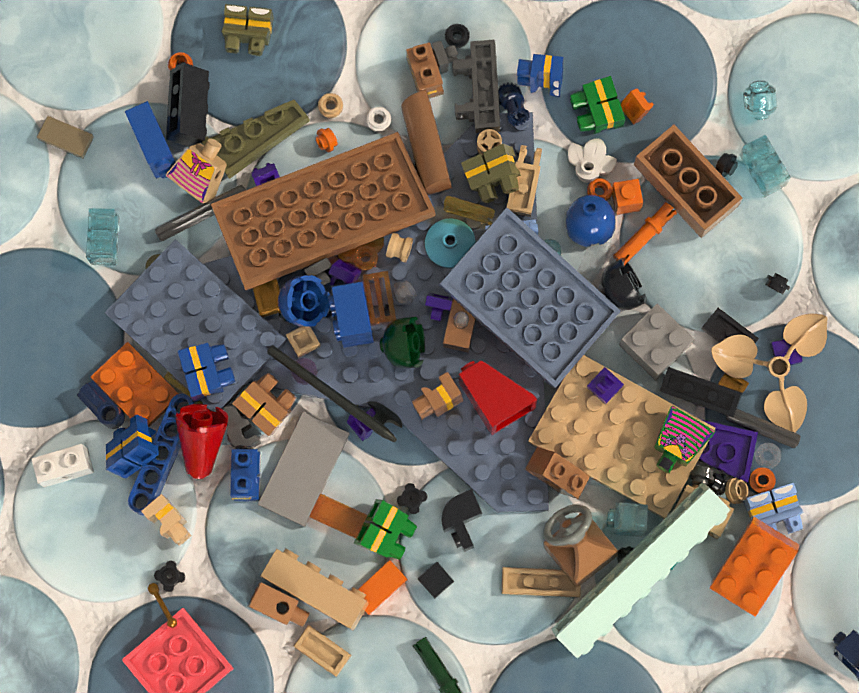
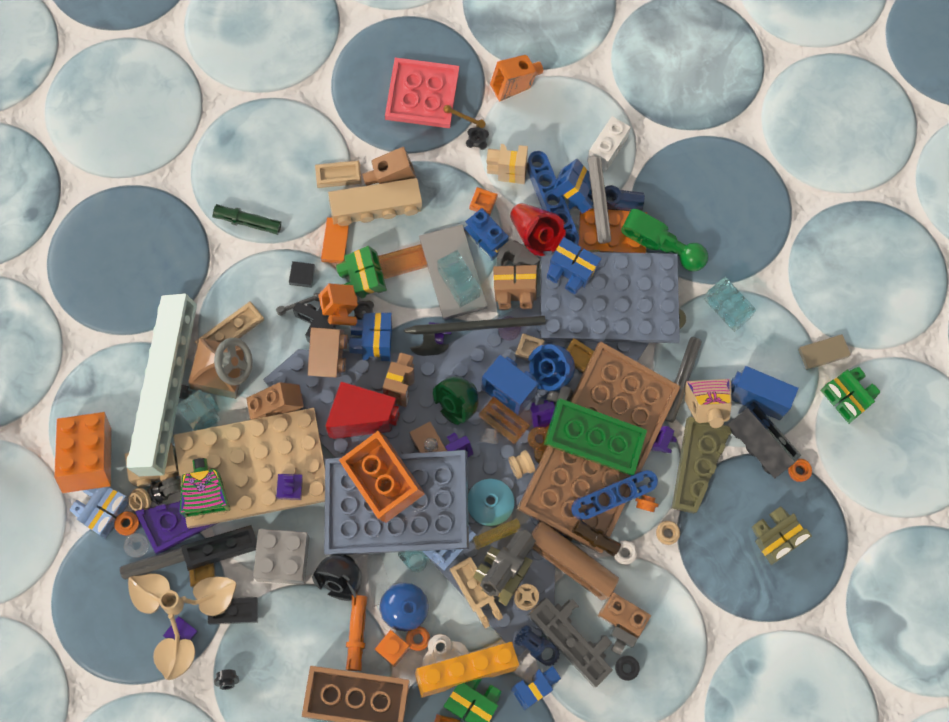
camera: 130 degrees right, 5 degrees down
none -> dark grey hinge [276,293,320,315]
none -> medium nougat brick [308,328,348,378]
none -> orange brick [318,283,358,326]
none -> orange brick [339,431,425,523]
none -> blue hips [349,313,392,362]
none -> light orange arch [415,642,519,698]
none -> clear light blue brick [437,250,480,307]
none -> orange tile [469,187,498,216]
none -> dark grey piece [480,530,536,597]
none -> orange torso [490,55,543,102]
none -> green plate [544,398,647,476]
none -> blue beam [571,470,658,520]
none -> dark brown pin [572,519,621,557]
none -> light grey axle [588,156,611,244]
none -> green beam [621,209,709,272]
none -> green hips [820,367,880,424]

